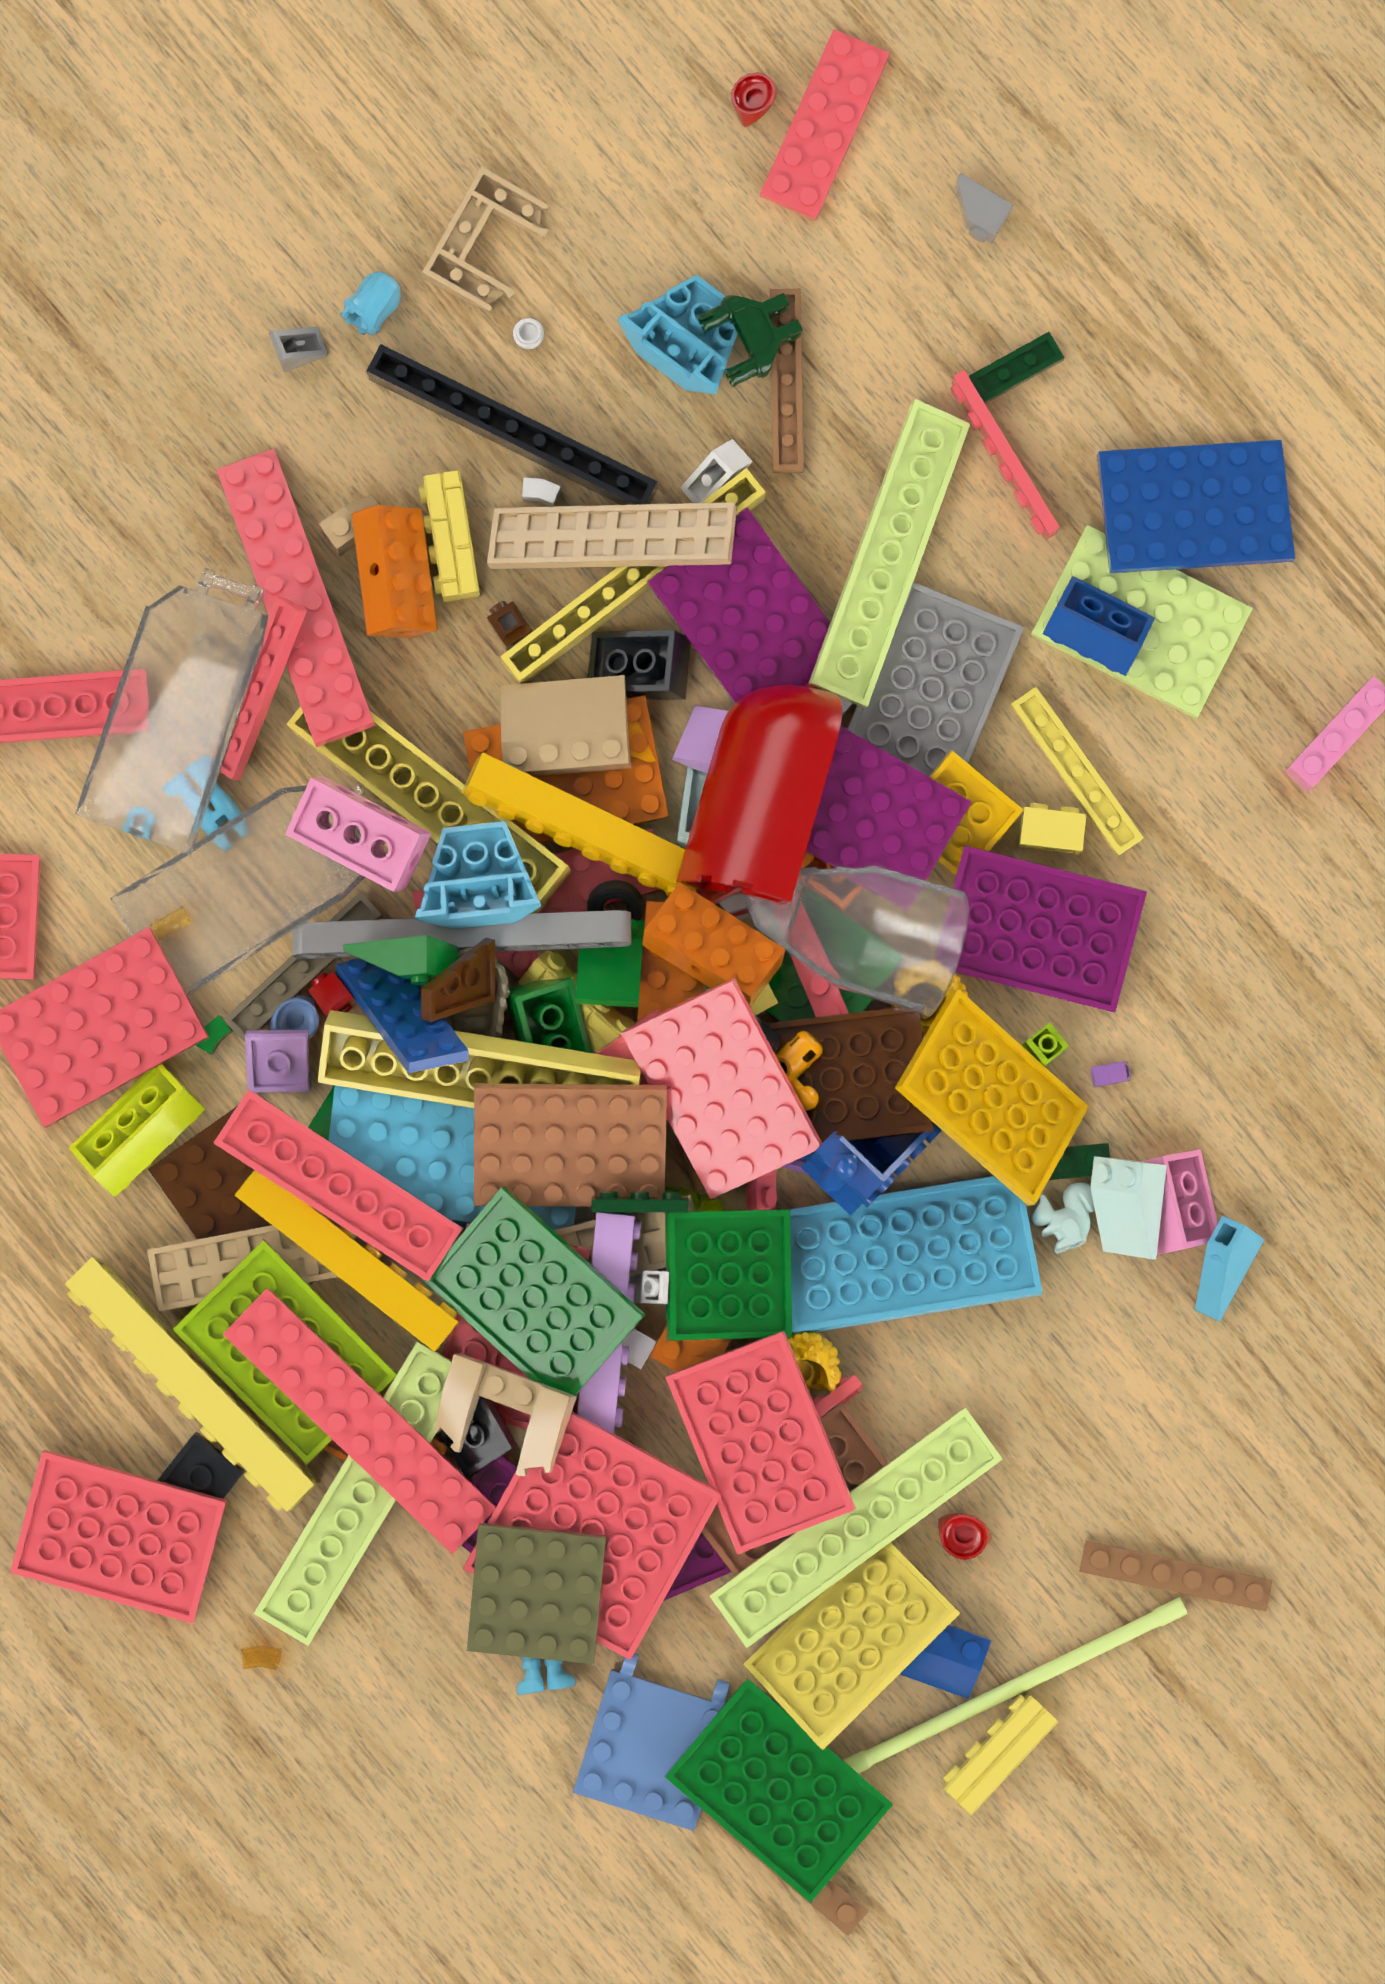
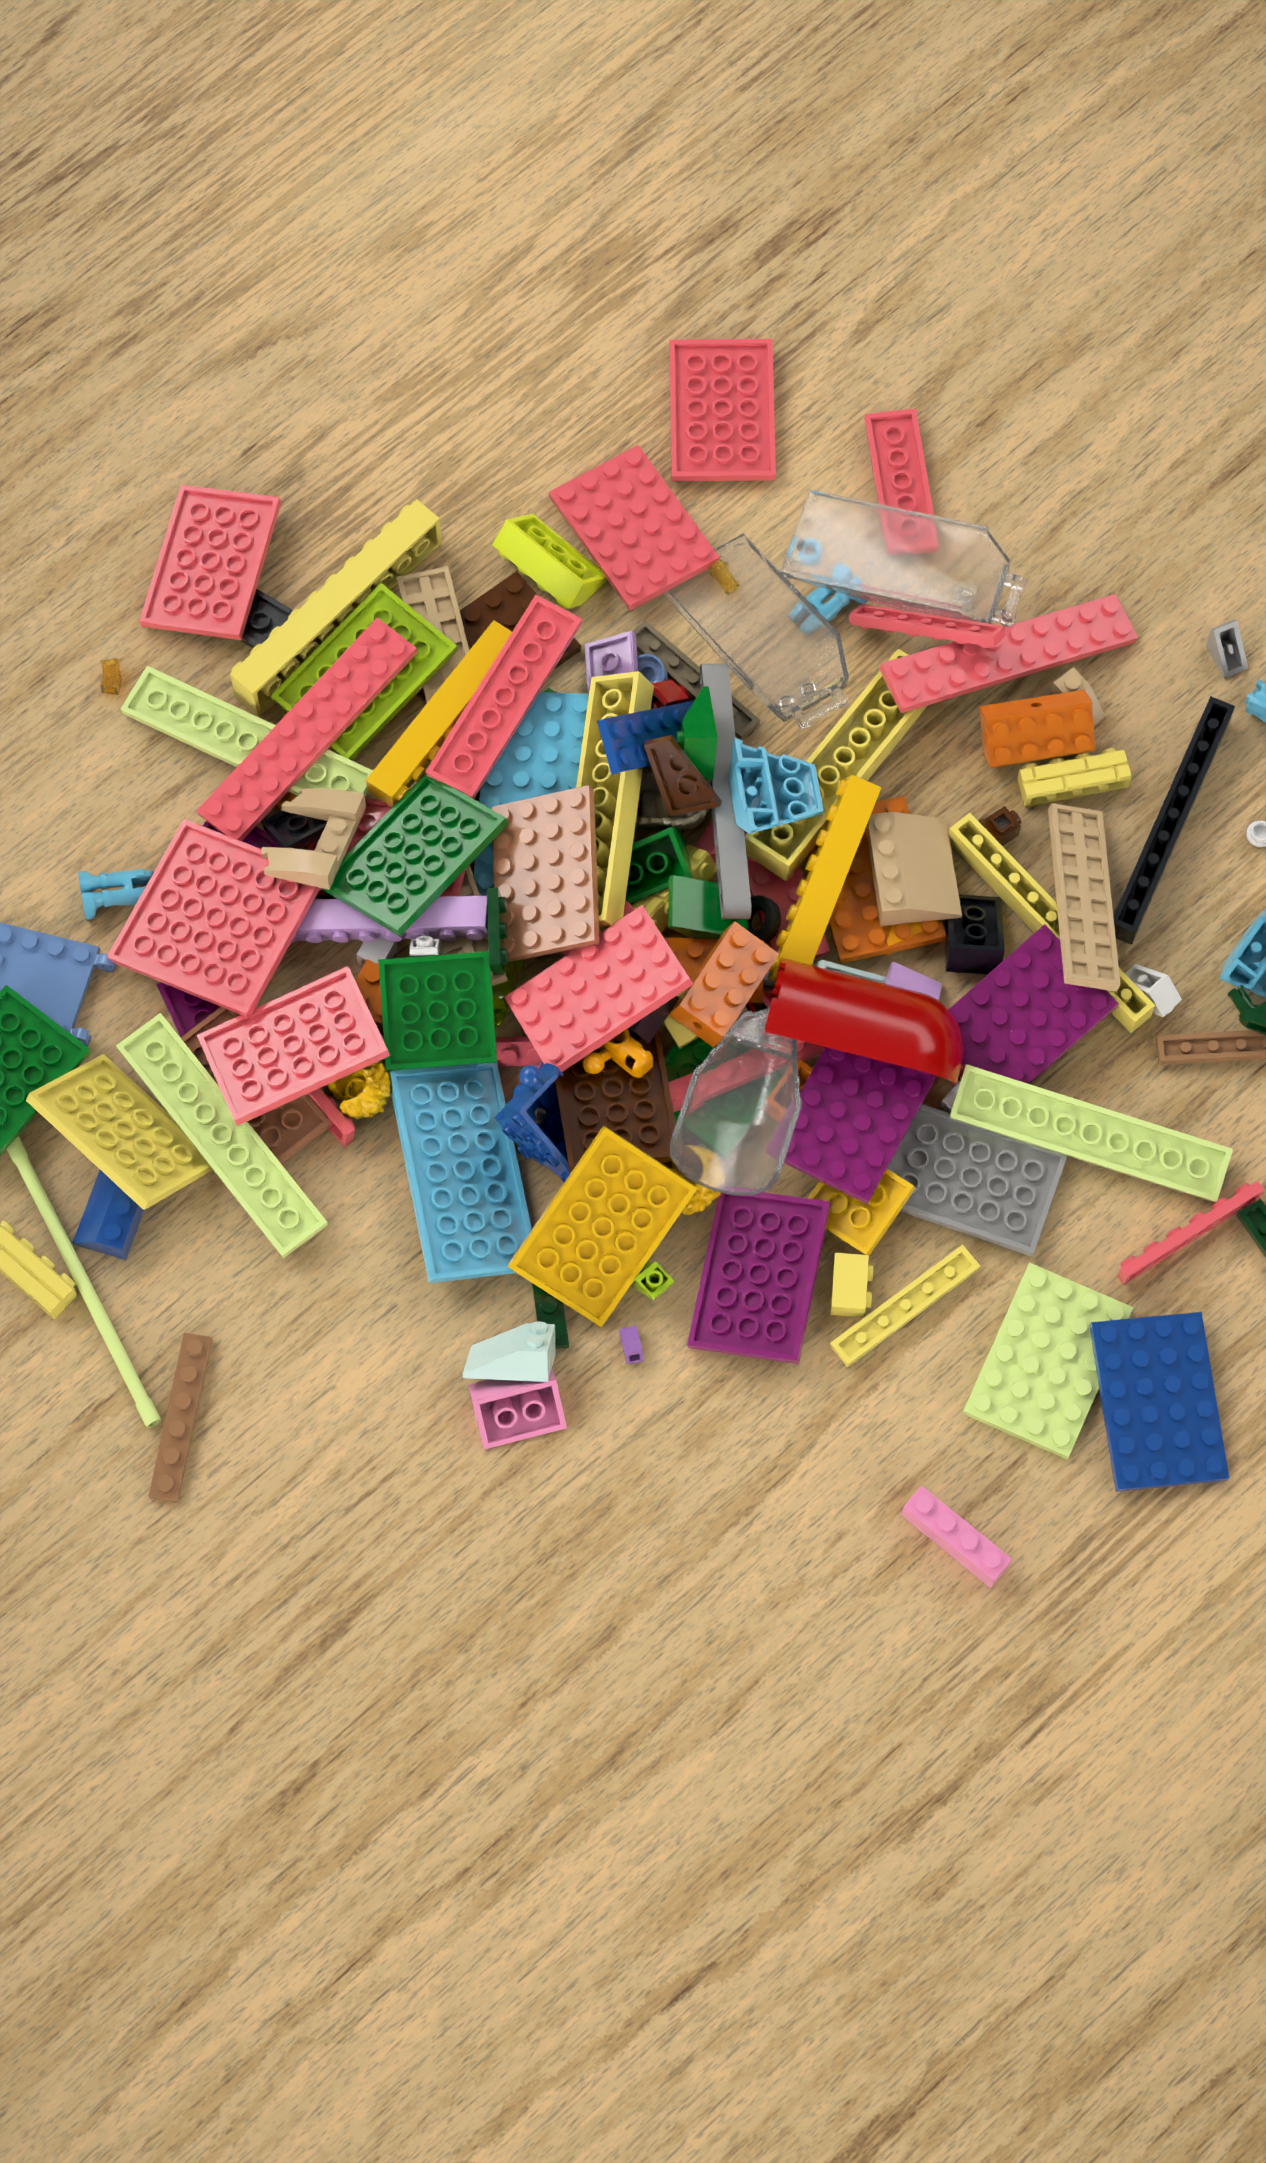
camera: 90 degrees right, 15 degrees down
green piece [196,1015,233,1055] -> none
bright pink brick [285,776,432,892] -> none
olive plate [467,1523,606,1664] -> none
white piece [522,477,561,507] -> none
red piece [938,1513,992,1560] -> none
light aqua animal [1032,1182,1095,1254] -> none
blue slope [1042,576,1155,676] -> none
medium azure slope [1195,1215,1265,1322] -> none

